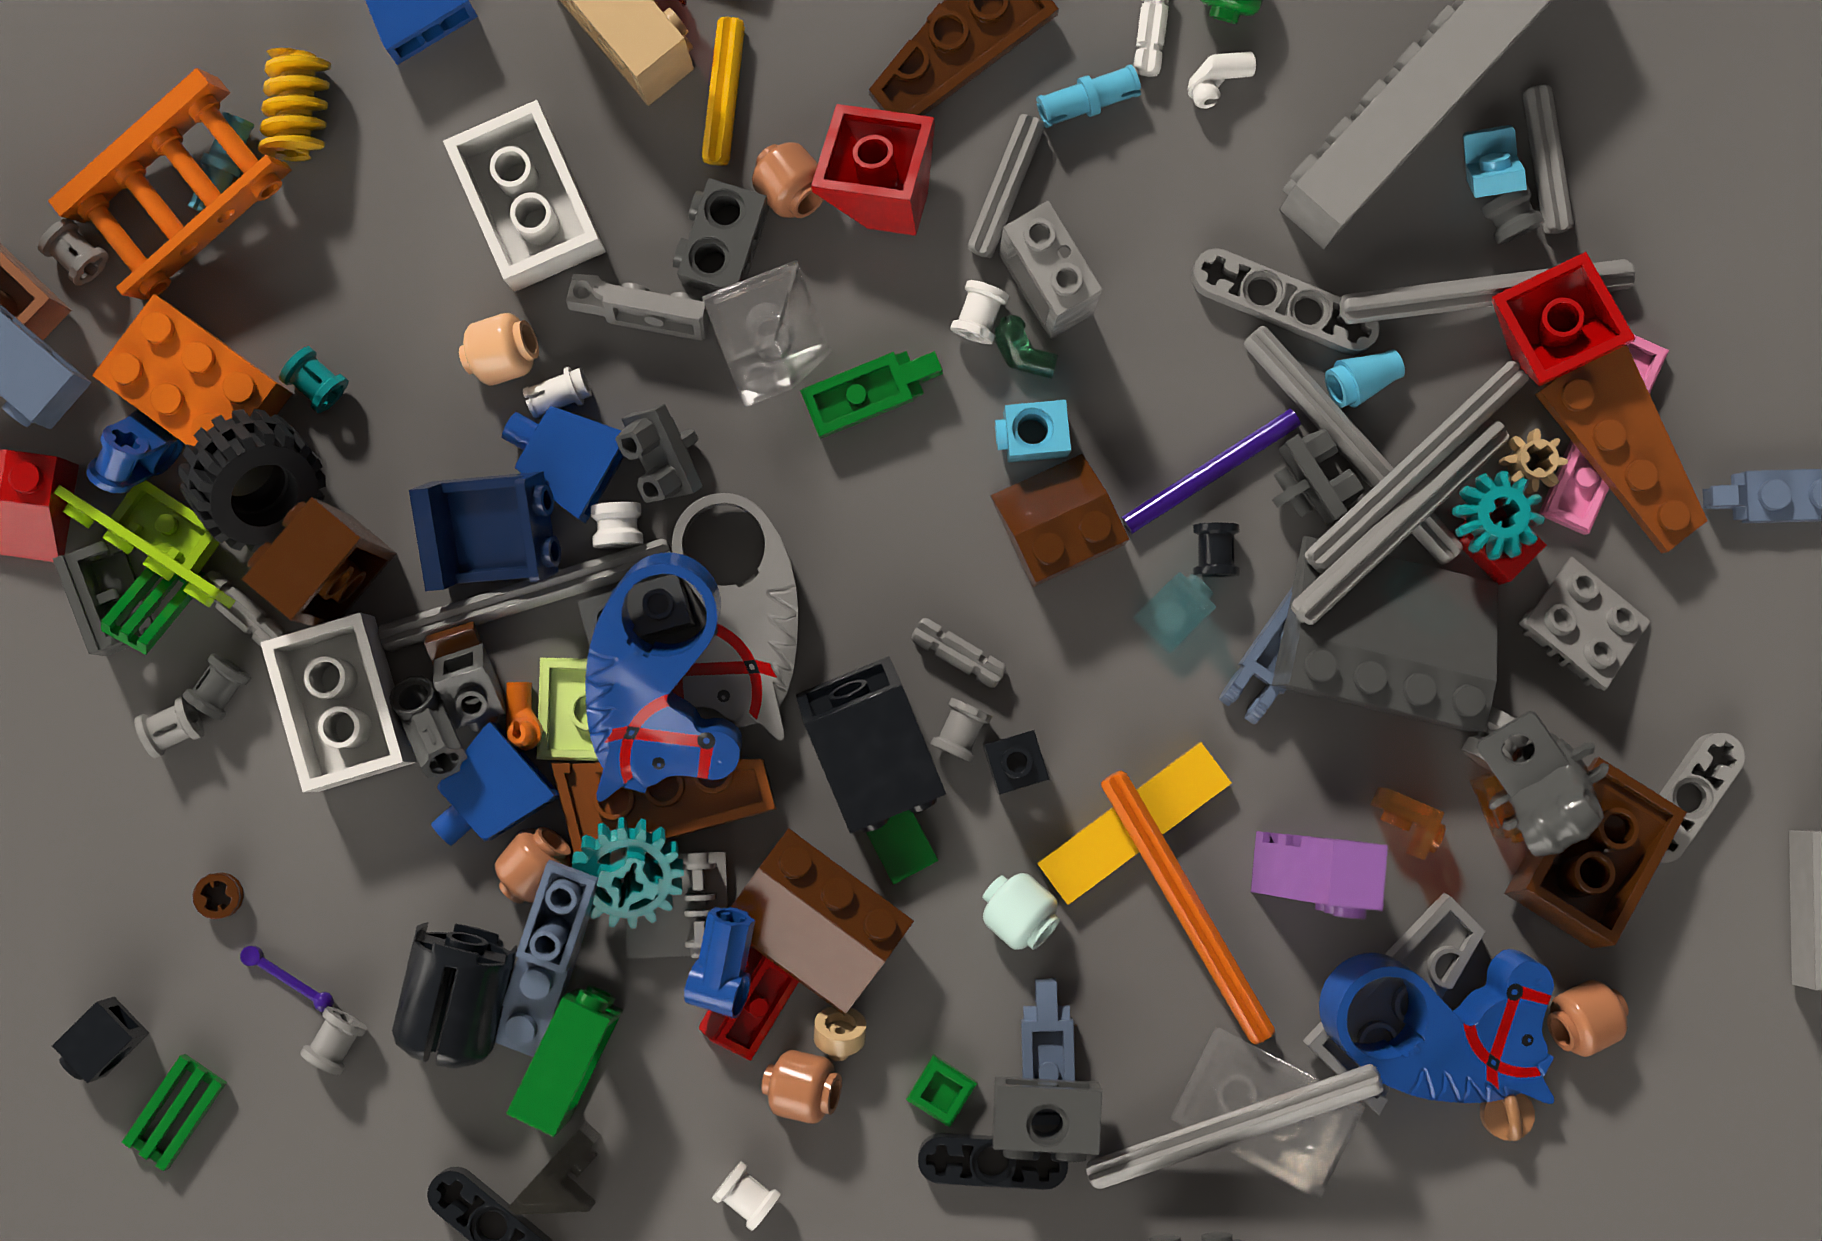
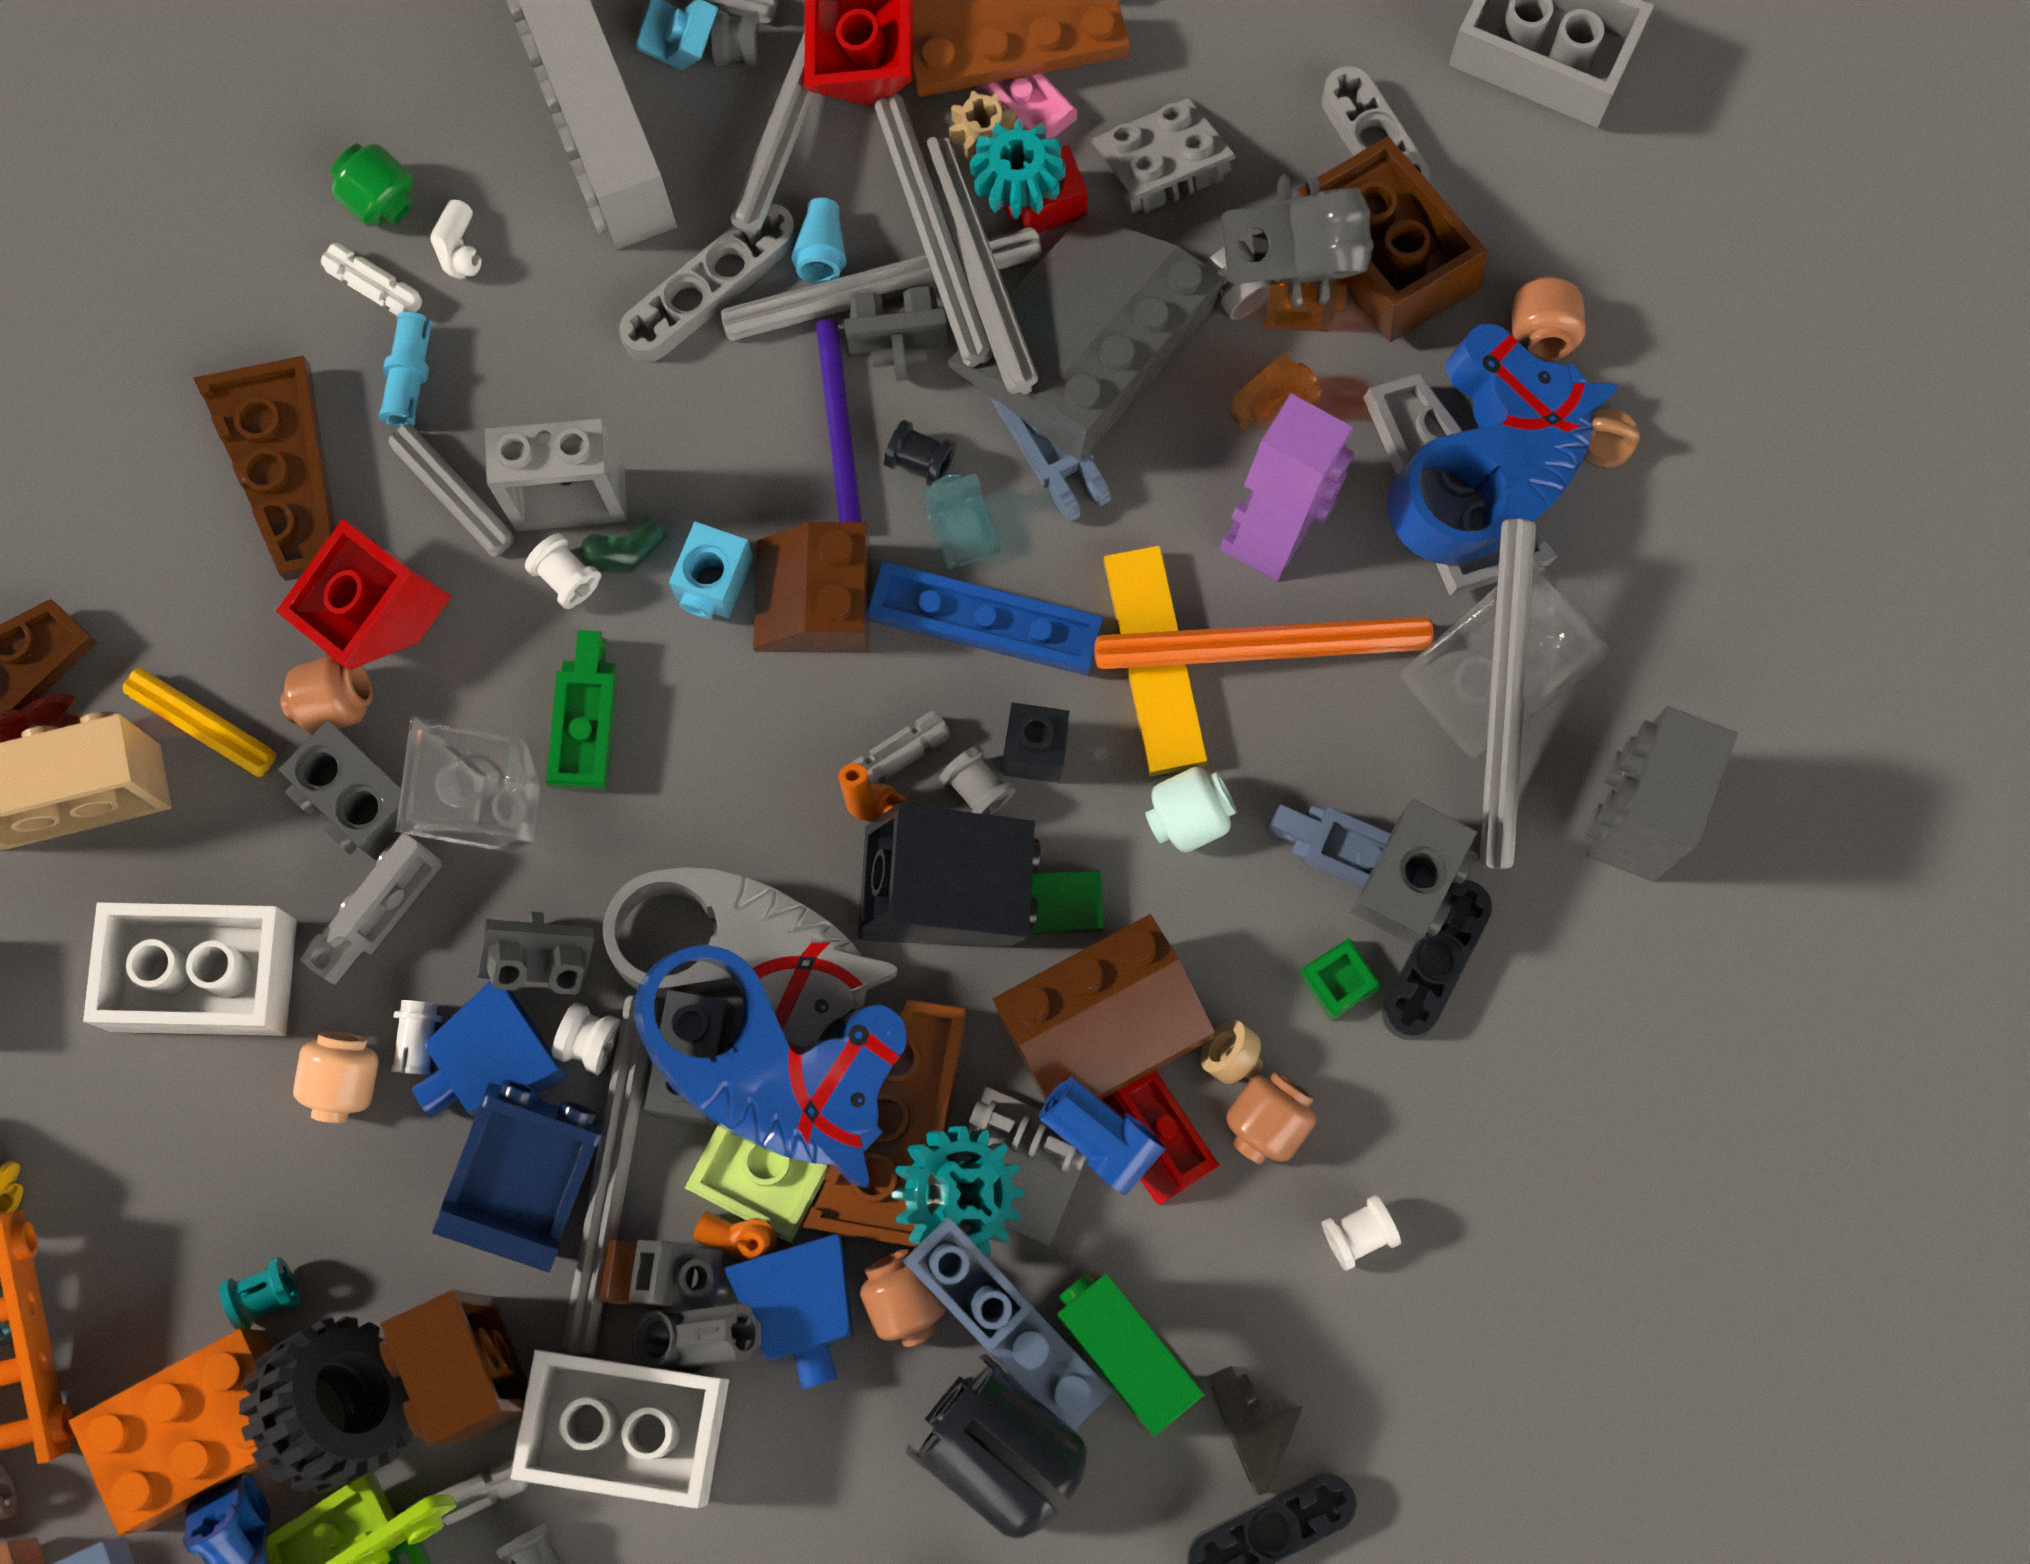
camera: 65 degrees left, 10 degrees down
none -> orange arm [838,763,908,822]
none -> blue plate [867,561,1103,676]

